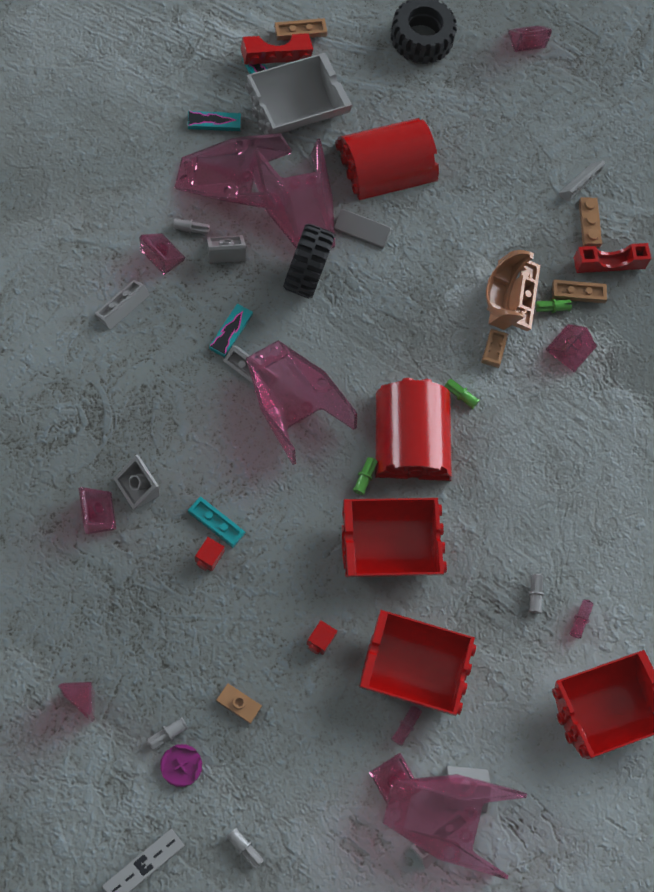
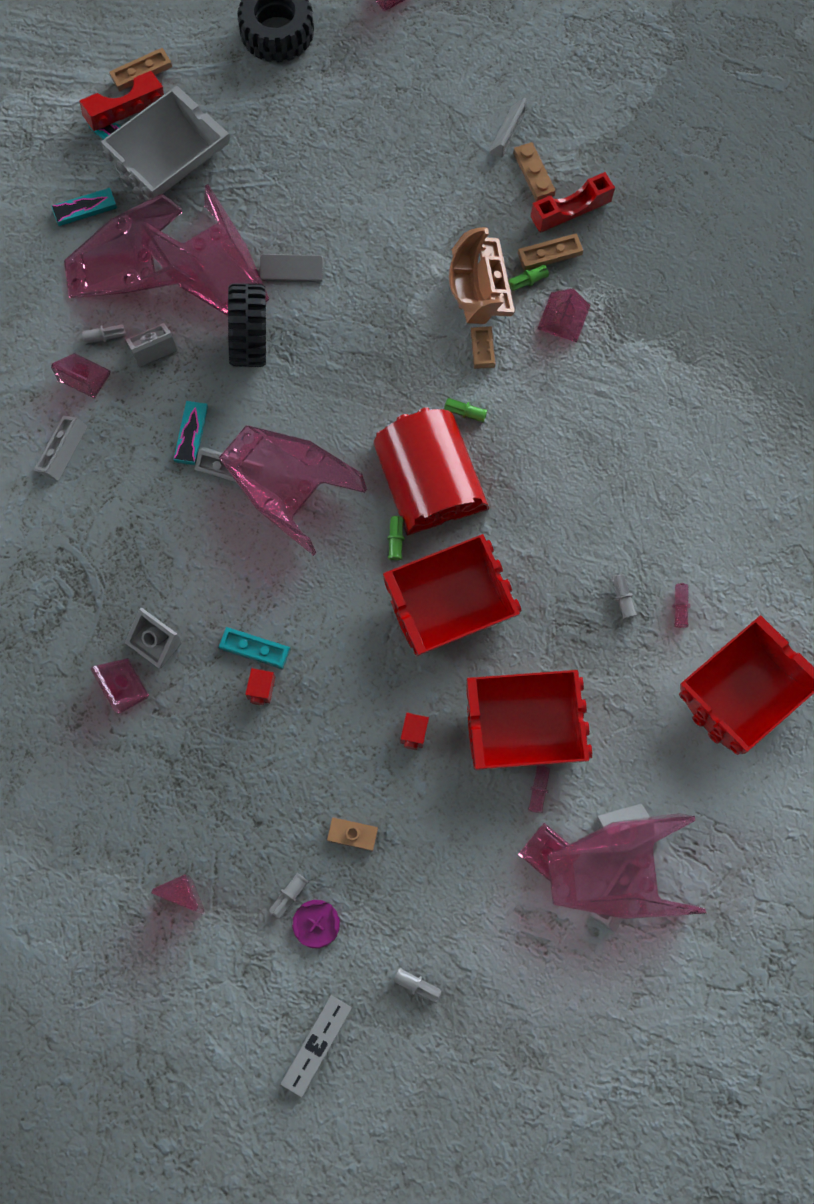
camera: 10 degrees left, 5 degrees up
red cylinder [335,118,439,200] -> none

